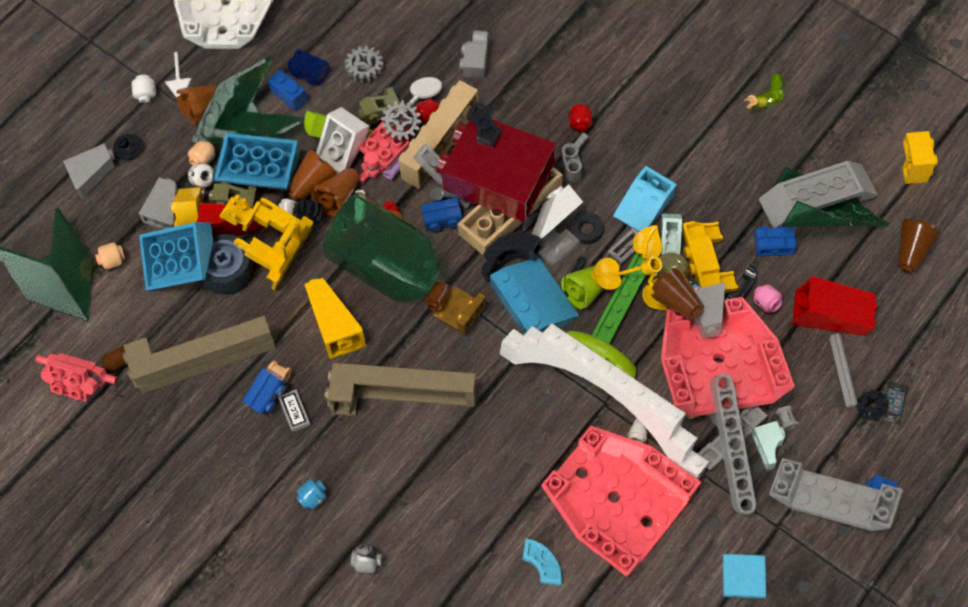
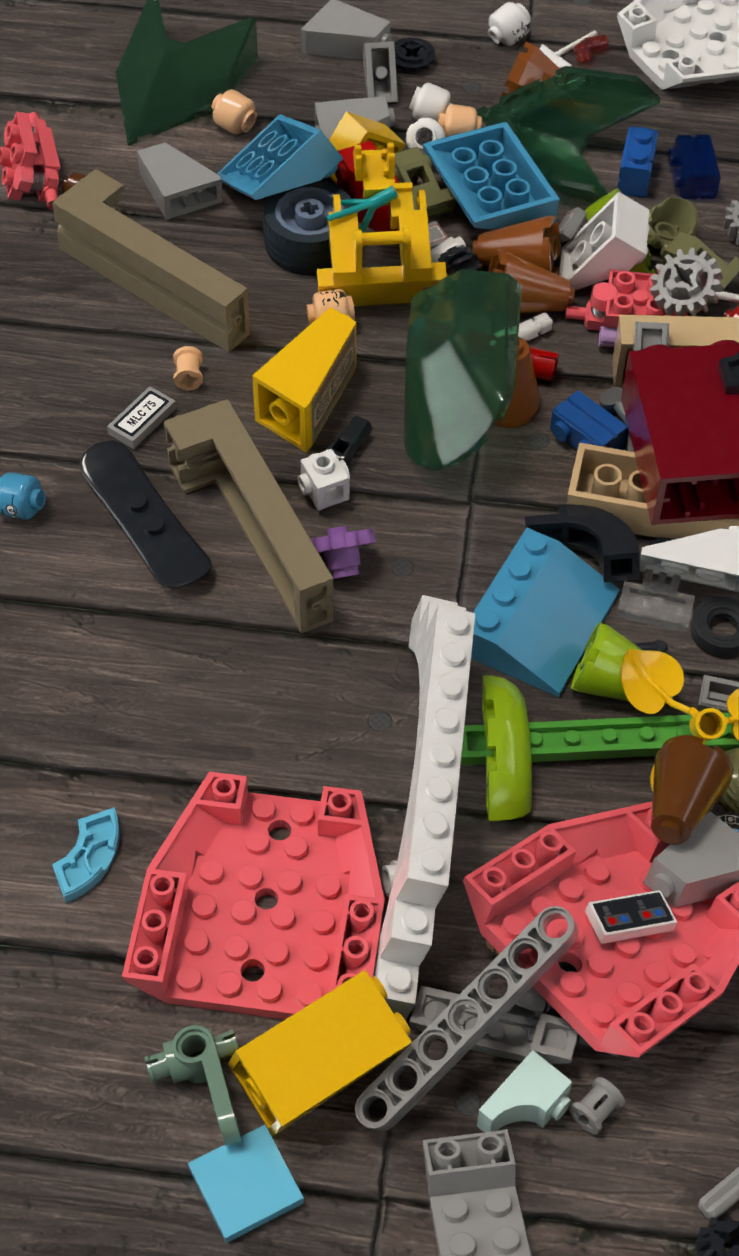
camera: 55 degrees right, 10 degrees down
blue brick [242,368,286,414] -> none
reddish brown brick [425,282,450,311] -> none
pearl gold bracket [434,286,486,335] -> none
none -> black piece [80,440,212,589]
none -> light grey slope [137,142,223,220]
none -> sand green piece [144,1025,242,1146]
none -> yellow slope [228,969,412,1137]
none -> white brick [297,449,350,511]
none -> light nougat head [307,289,355,324]
none -> medium lavender plant [310,526,376,578]
none -> black bar [326,415,372,467]
none -> teal plant [327,186,398,233]
none -> light grey slope [362,41,398,103]
none -> white head [409,82,452,121]
none -> light grey tile [559,207,587,243]
none -> clear red arm [573,35,609,63]
none -> tile [585,890,677,944]
none -> olive hair [647,197,699,250]

